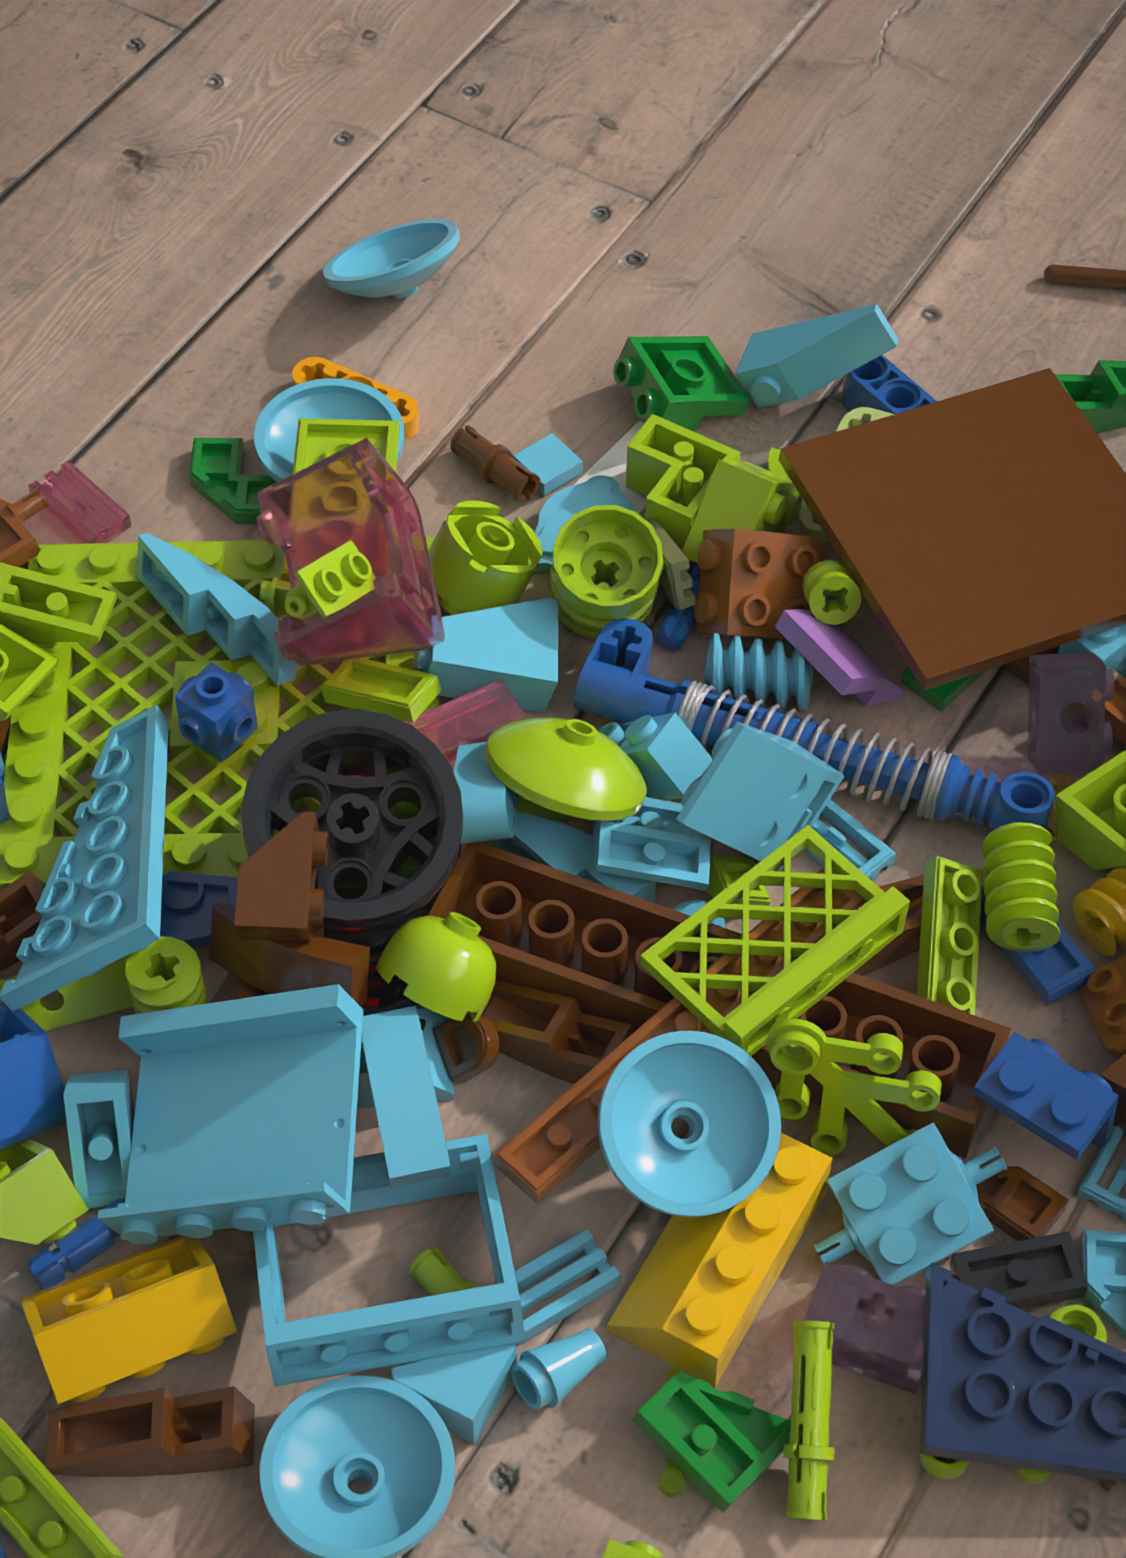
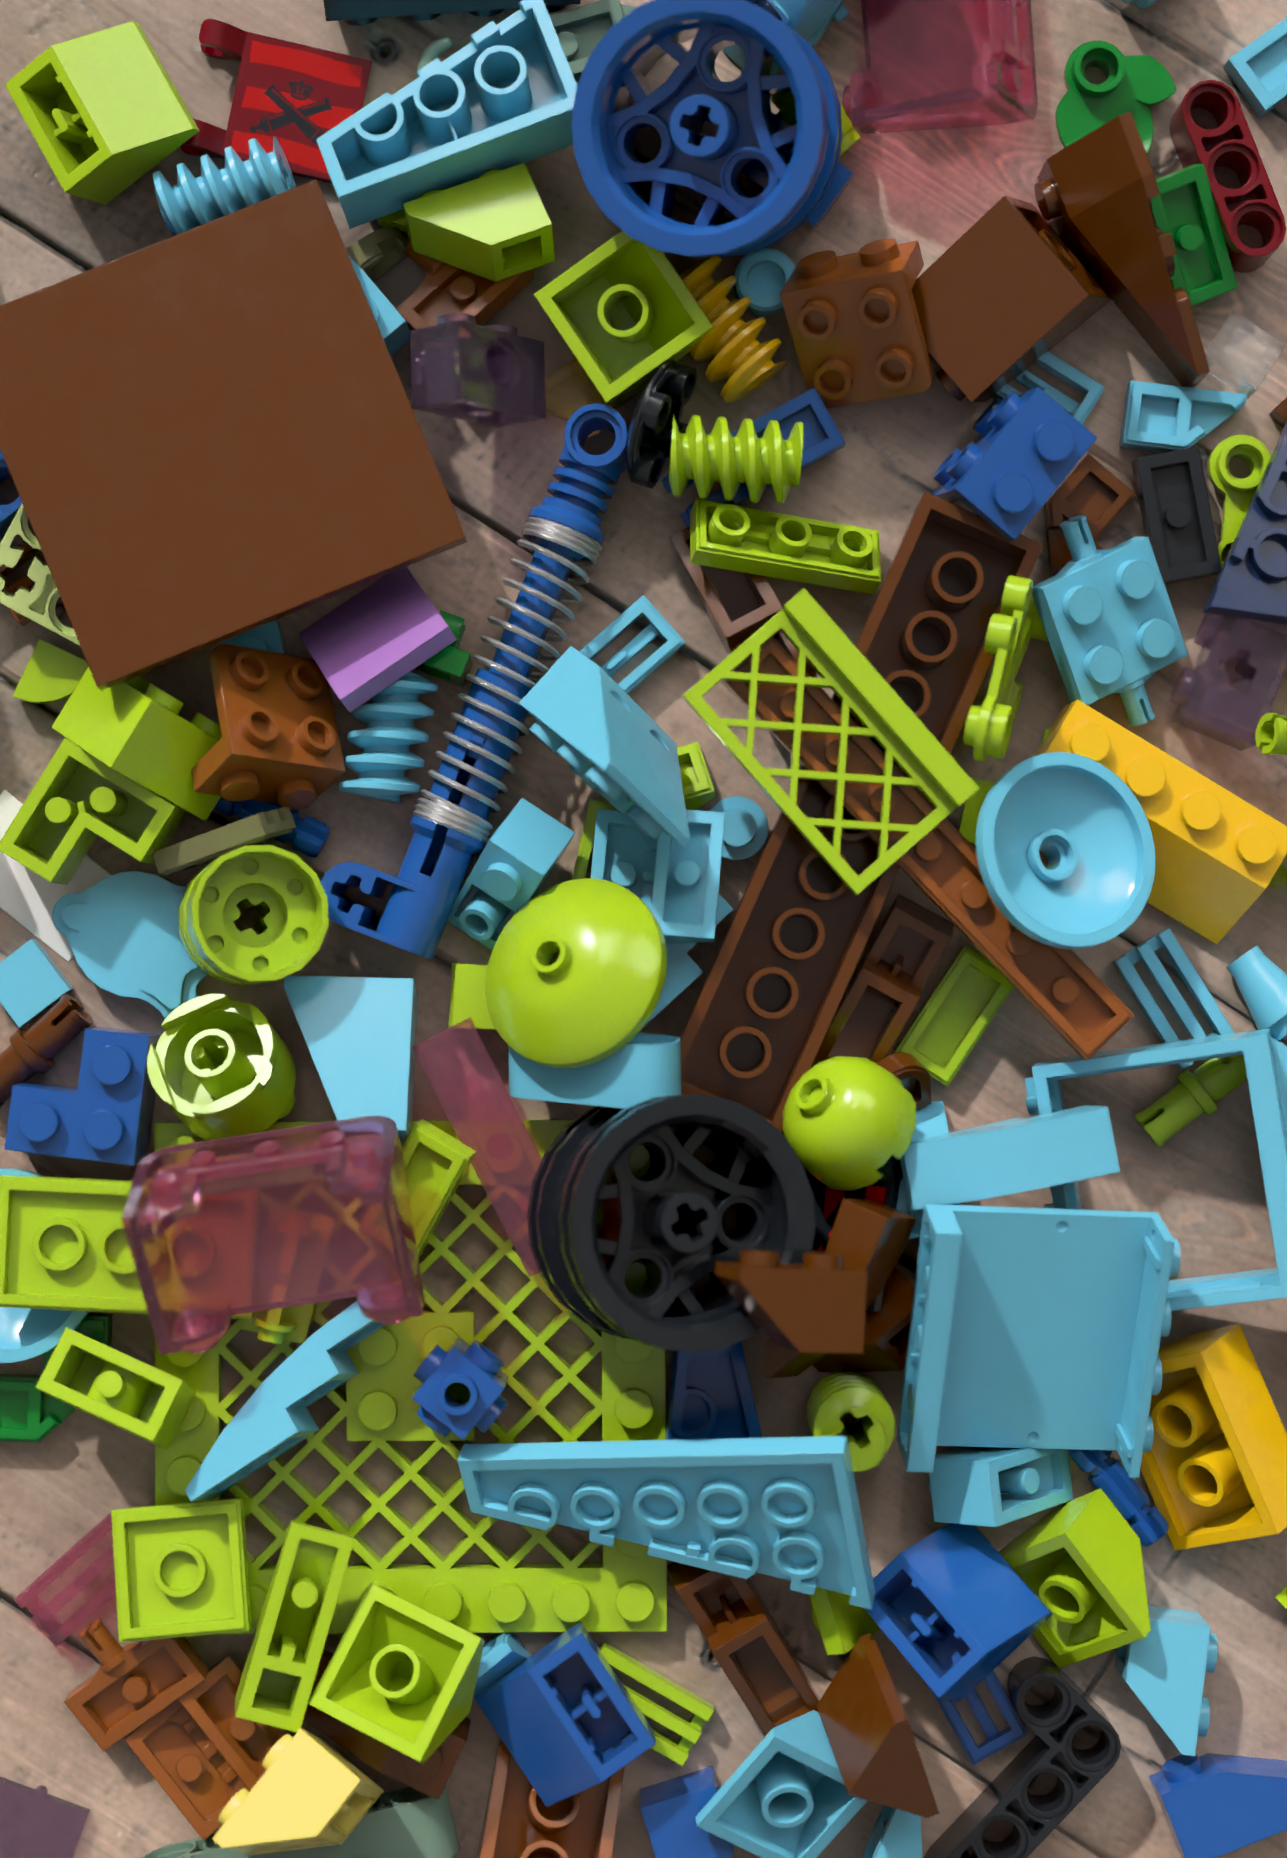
camera: 90 degrees left, 35 degrees up
lime hinge [284,540,380,620] -> none
lime wheel [802,560,862,625] -> none
none -> blue brick [4,1027,161,1165]
none -> lime brick [36,1327,197,1451]
none -> lime tile [111,1497,252,1643]
none -> green tile [415,610,473,688]
none -> black dish [627,360,697,489]
none -> lime tile [893,946,1014,1087]

